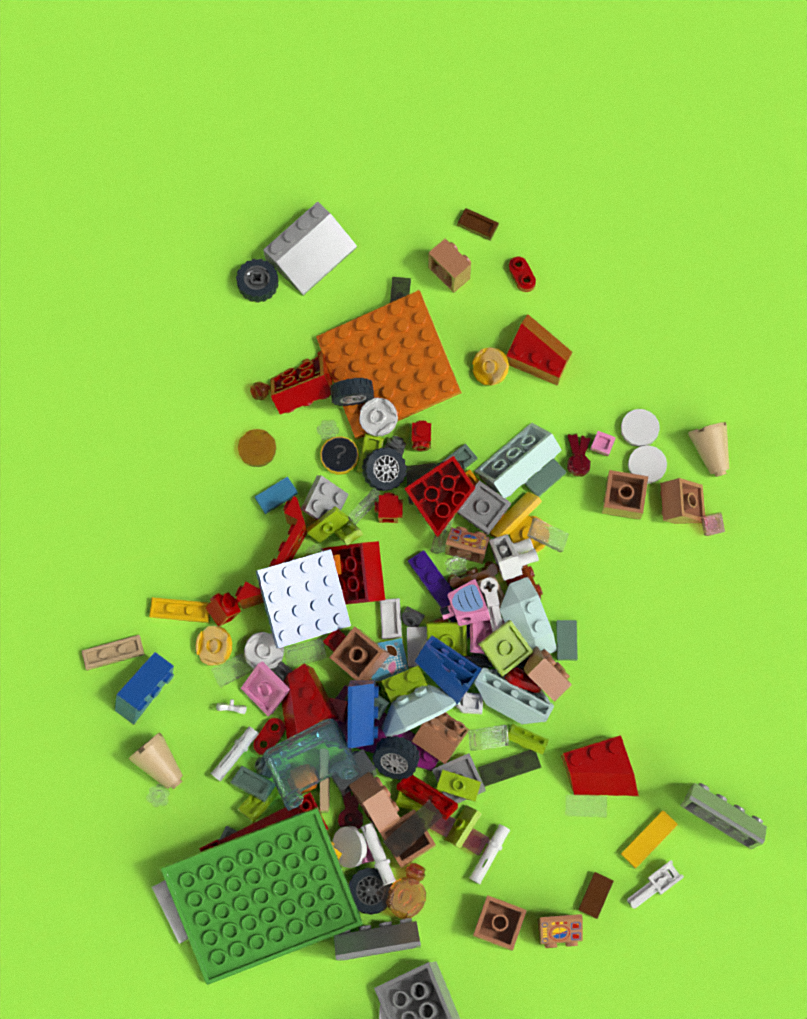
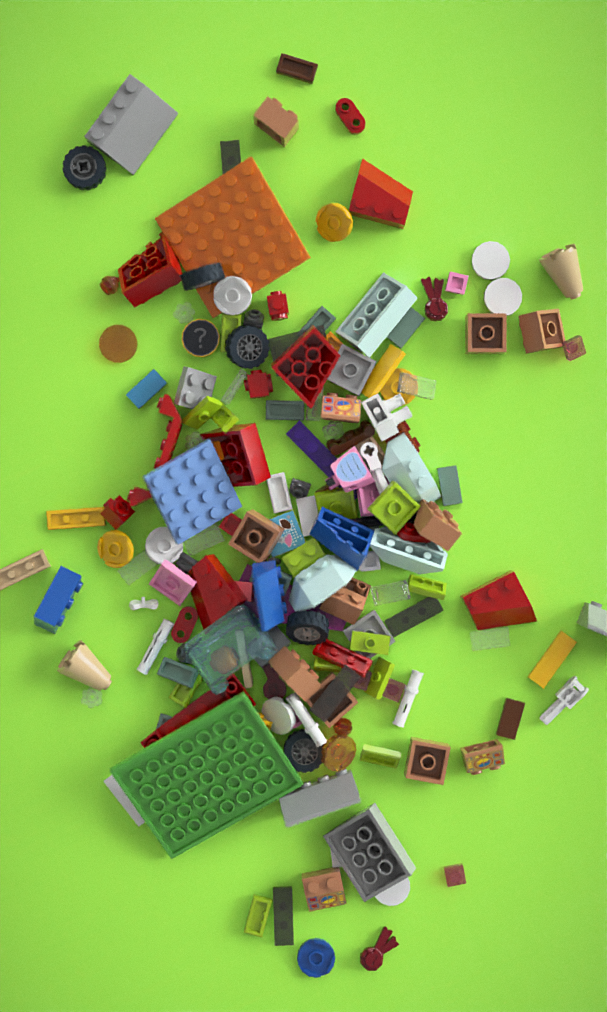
camera: 15 degrees left, 15 degrees up
none -> sand green tile [266,400,304,420]
none -> lime plate [360,744,401,769]

